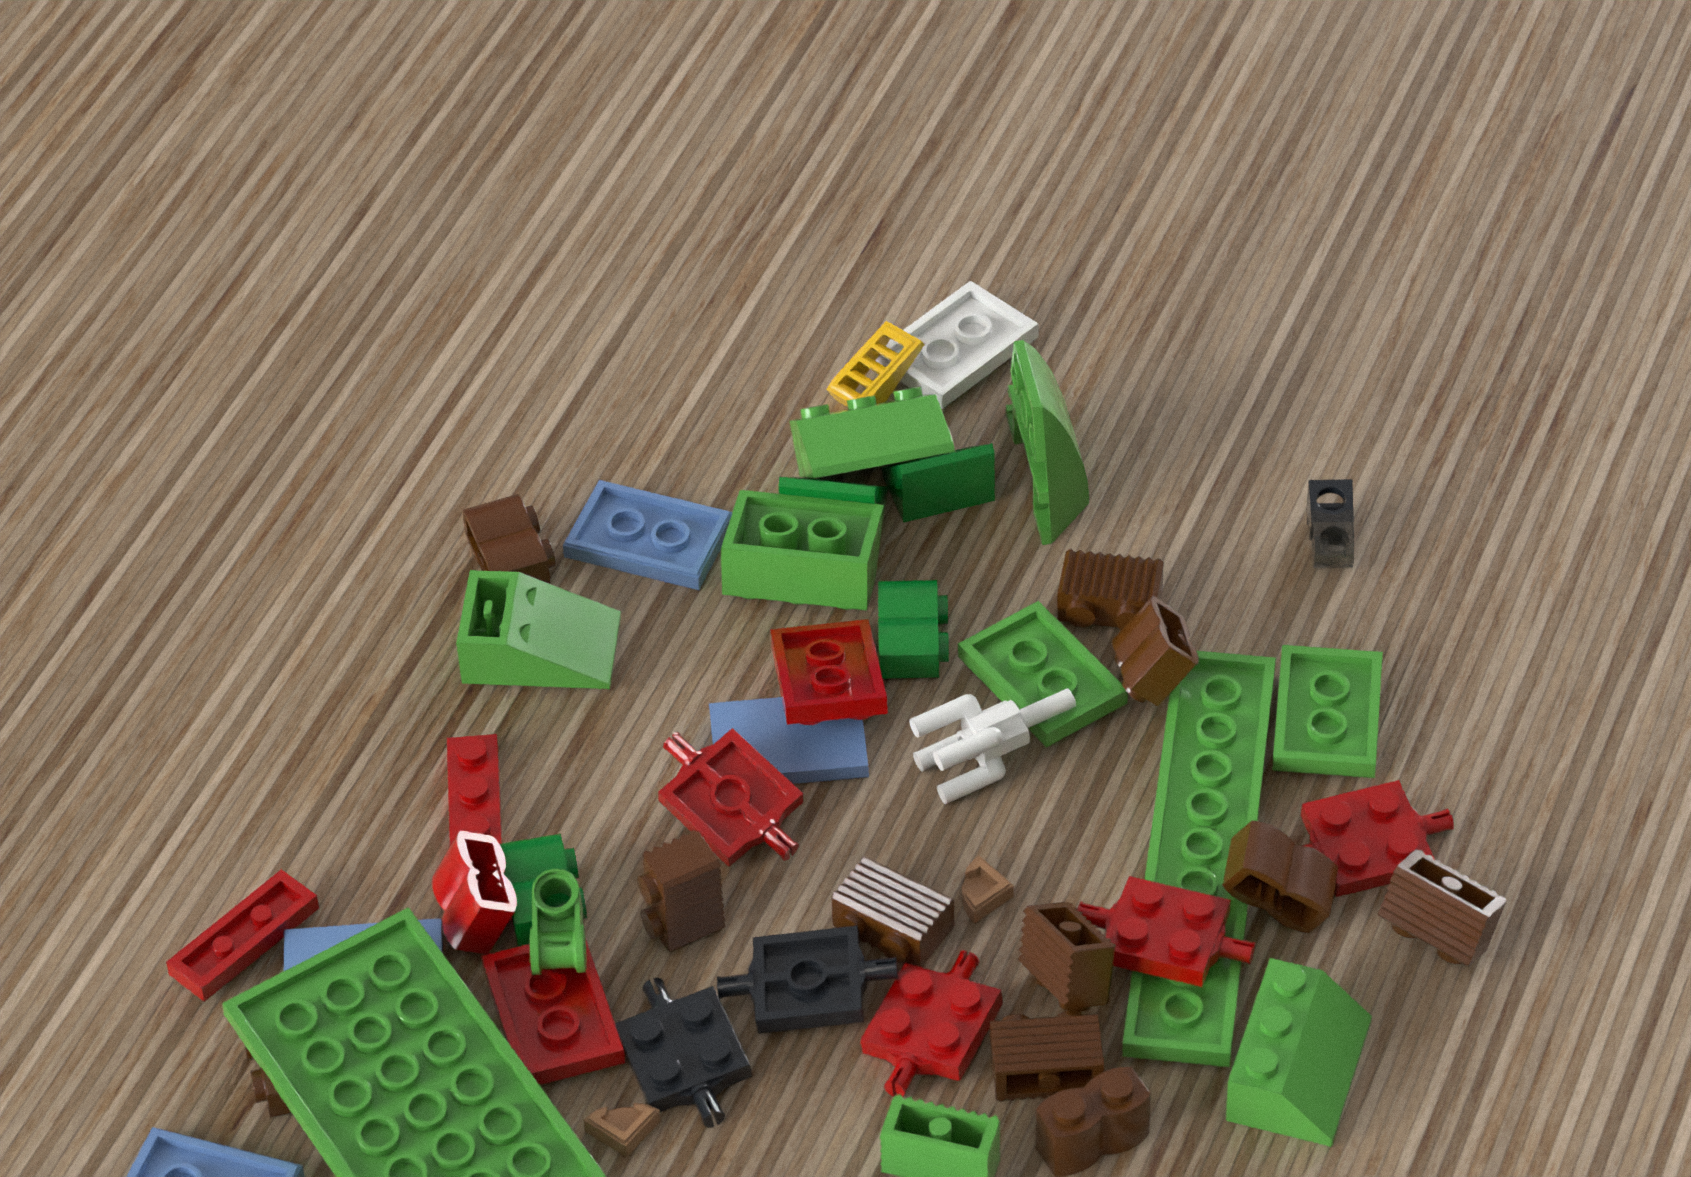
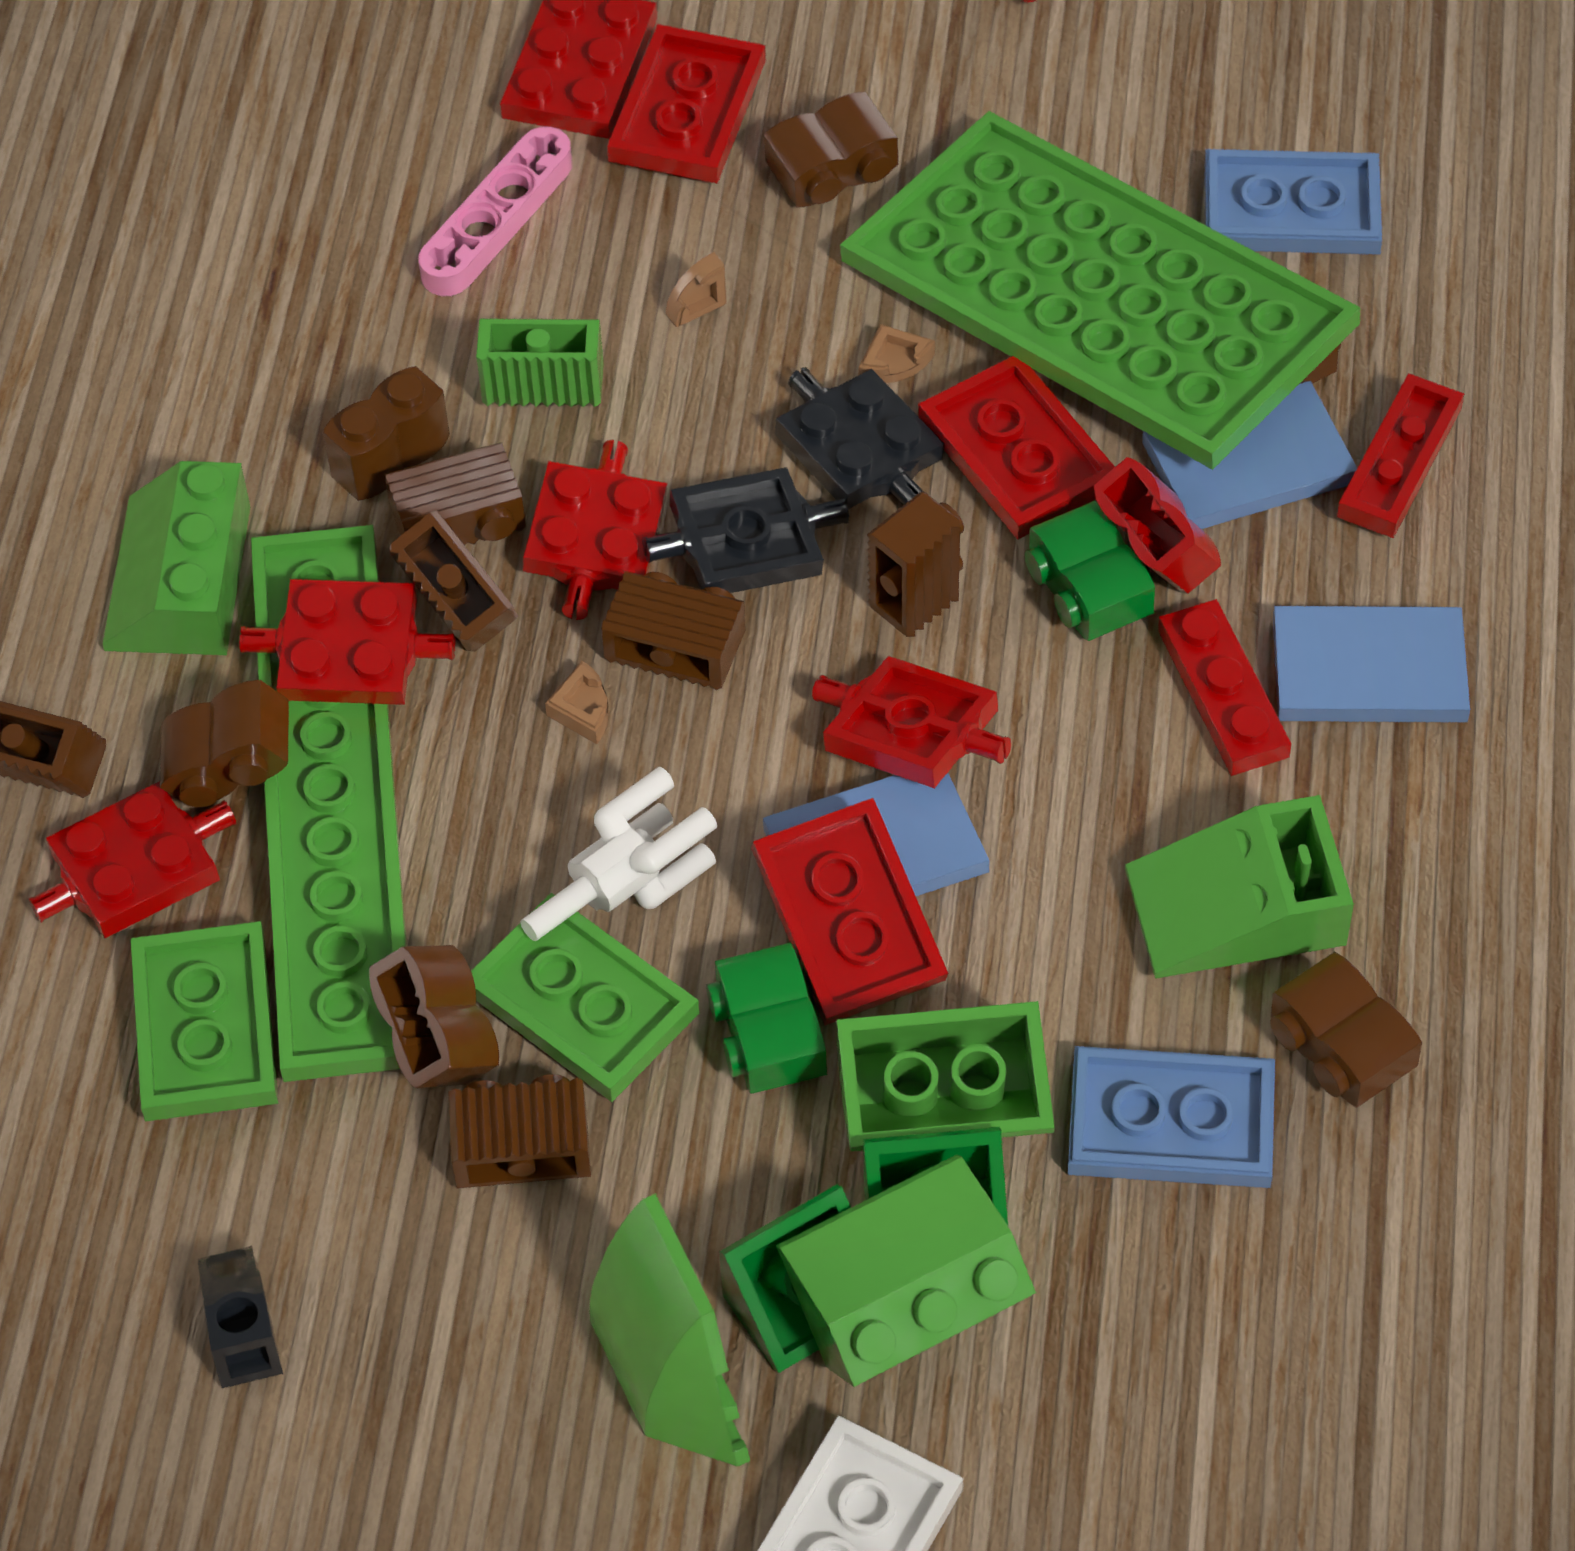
camera: 165 degrees right, 10 degrees up
bright green piece [530,868,586,975] -> none
yellow slope [826,321,925,407] -> none
none -> medium blue tile [1273,606,1470,722]

